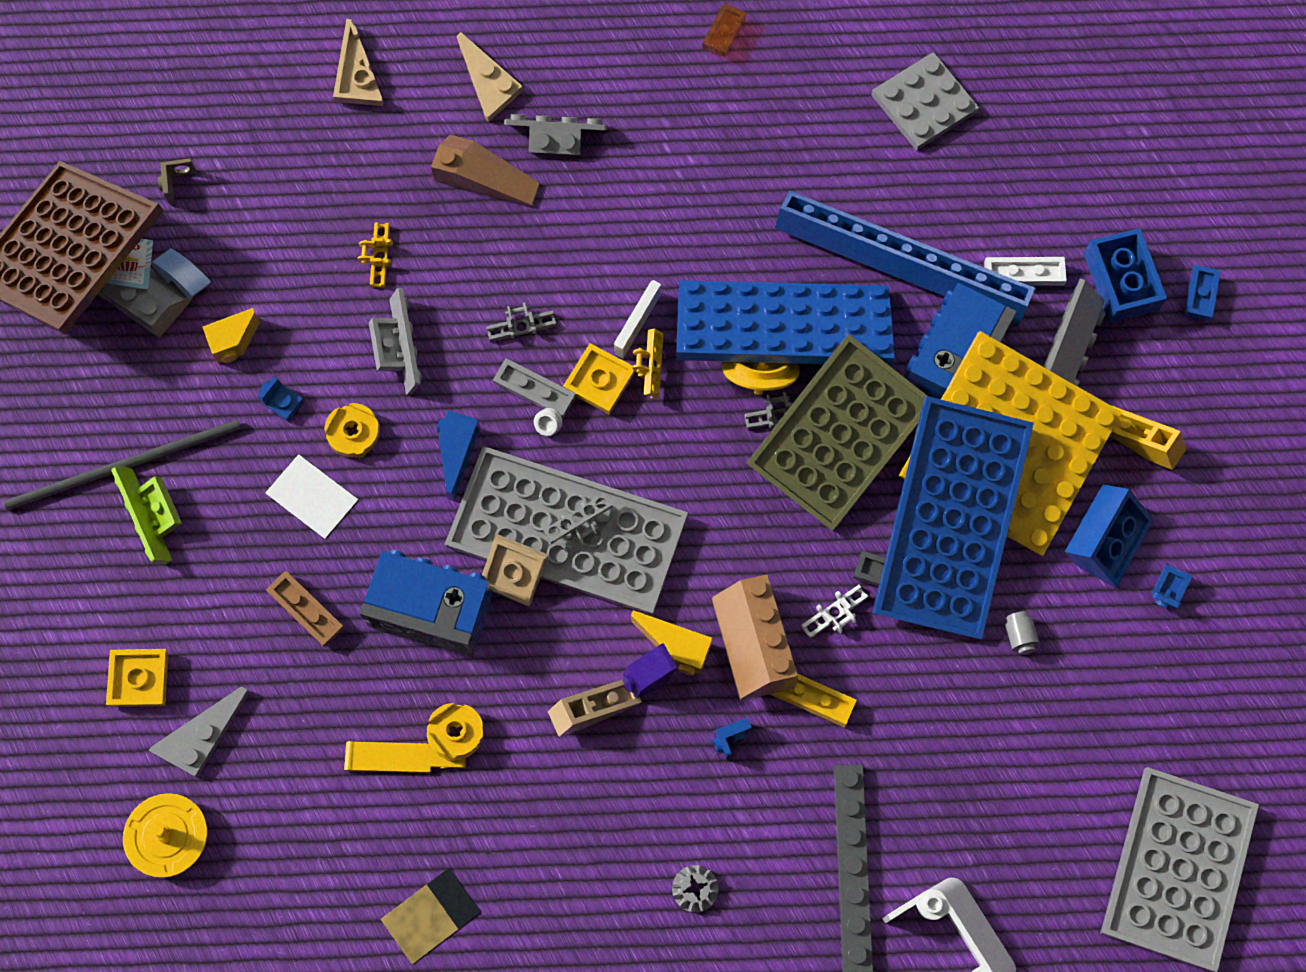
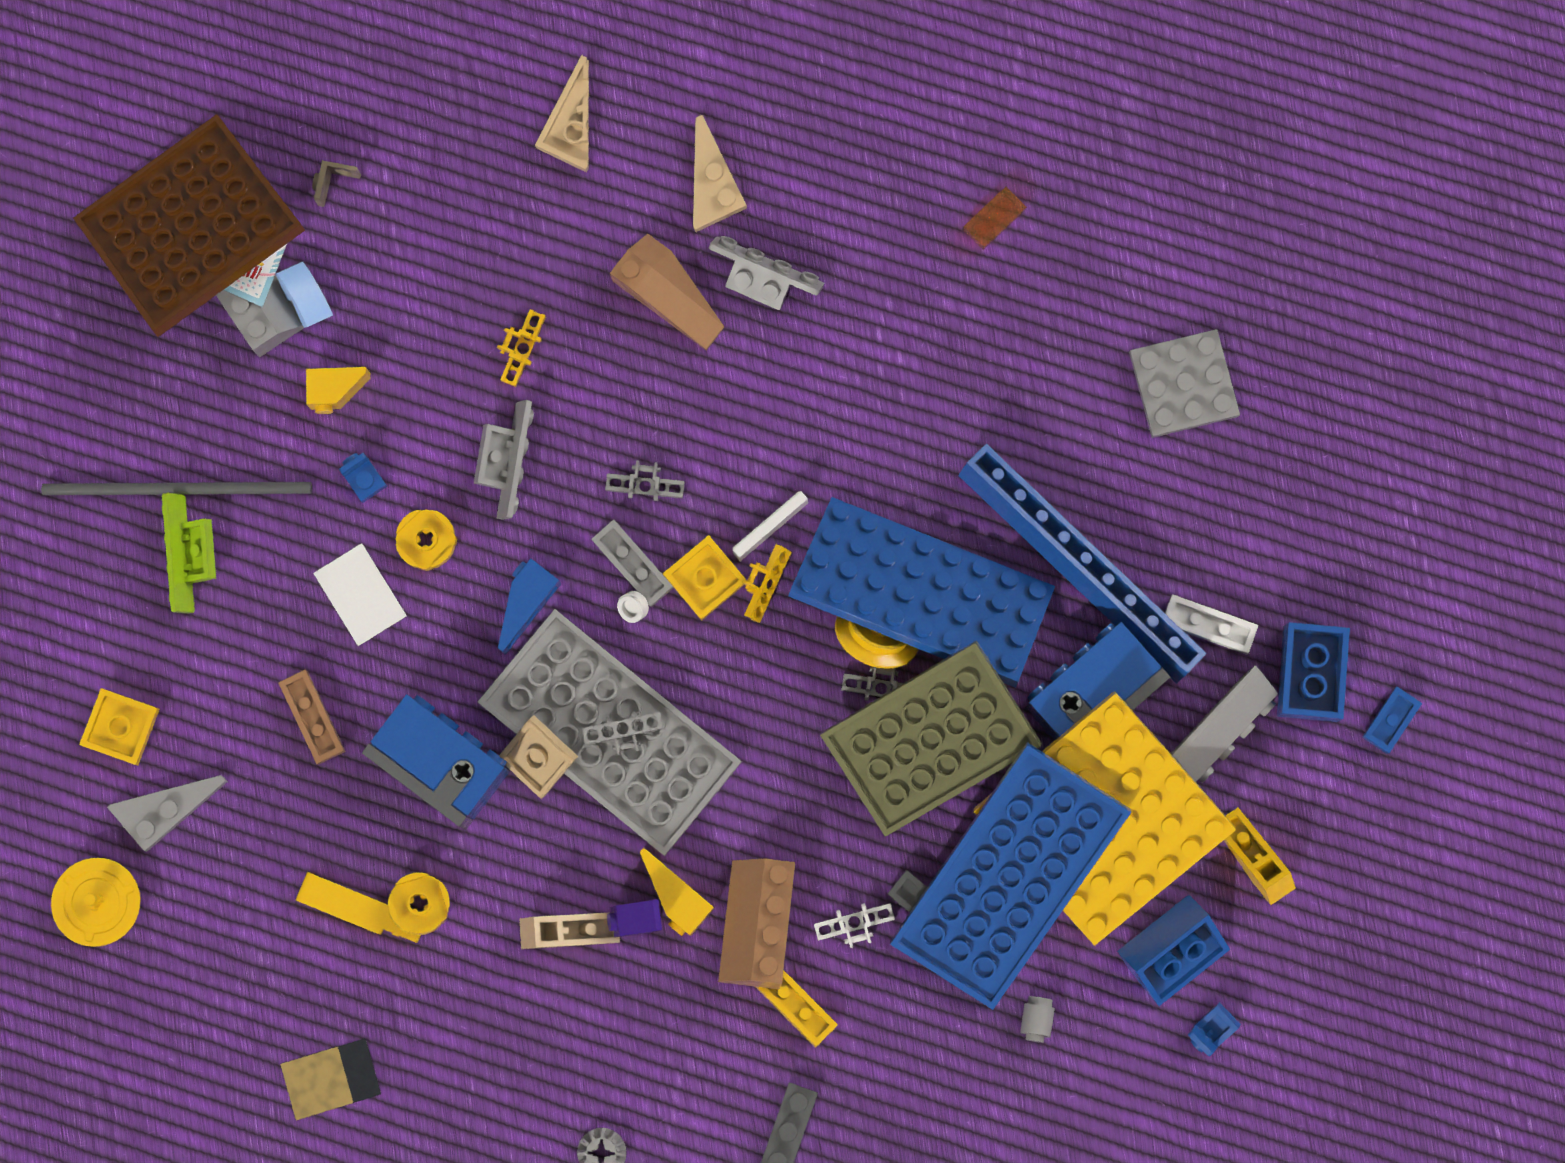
camera: 25 degrees right, 10 degrees up
blue bracket [712,717,752,760] -> none

